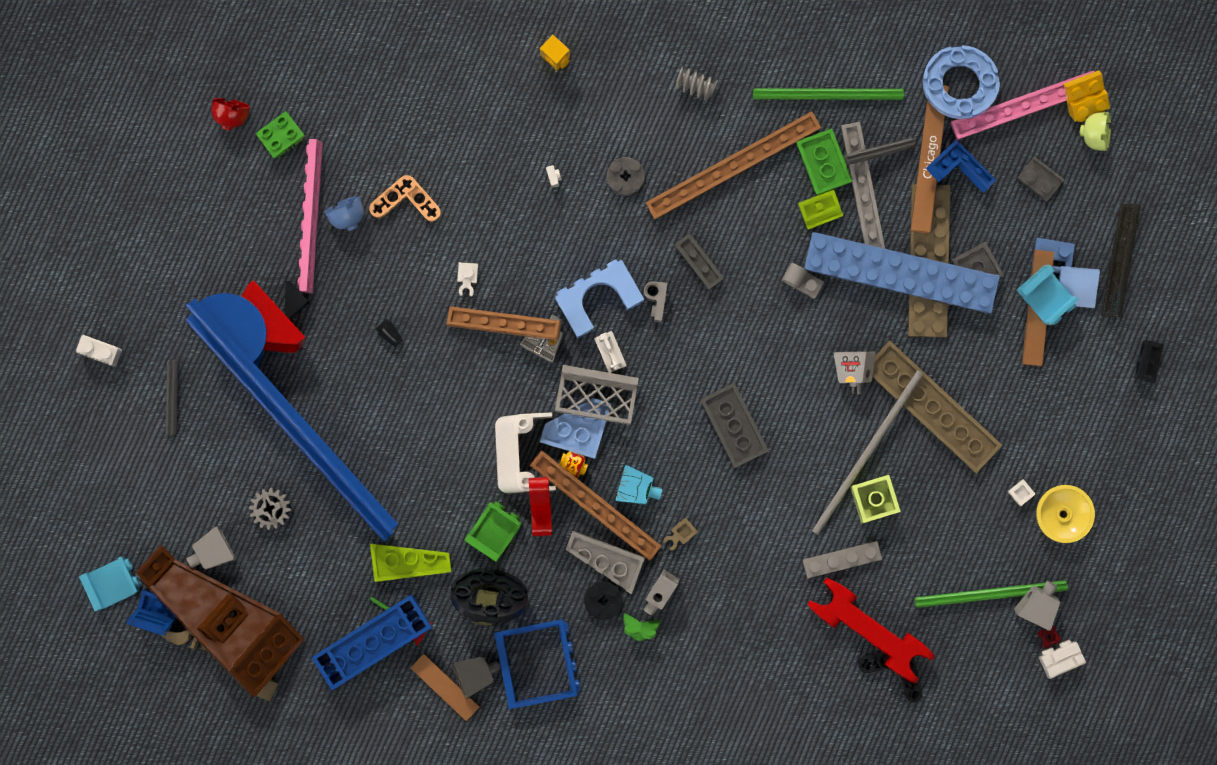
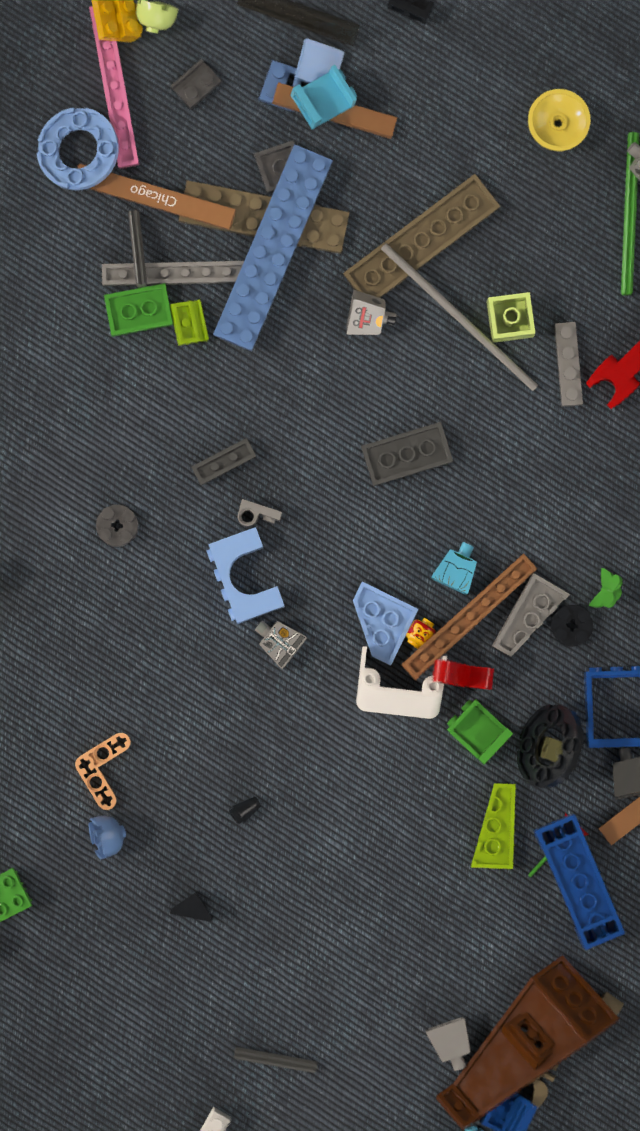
camera: 80 degrees left, 0 degrees up
blue ladder [185,280,398,542] -> none
light grey gear [249,488,292,530] -> none
bright pink plate [298,139,323,294] -> none
medium nougat tile [446,306,562,341] -> none
white plate [457,262,478,297] -> none
white plate [546,165,561,188] -> none
light grey fence [555,365,639,425] -> none
white hinge [594,331,626,373] -> none
light grey torso [643,569,680,616] -> none
medium nougat plate [645,112,821,220] -> none
dark tan plate [663,517,698,551] -> none
light grey piece [676,66,718,101] -> none
bright green axle [753,88,904,100] -> none
light grey plate [781,263,824,299] -> none
blue plate [926,139,996,193] -> none
white plate [1008,479,1035,506] -> none

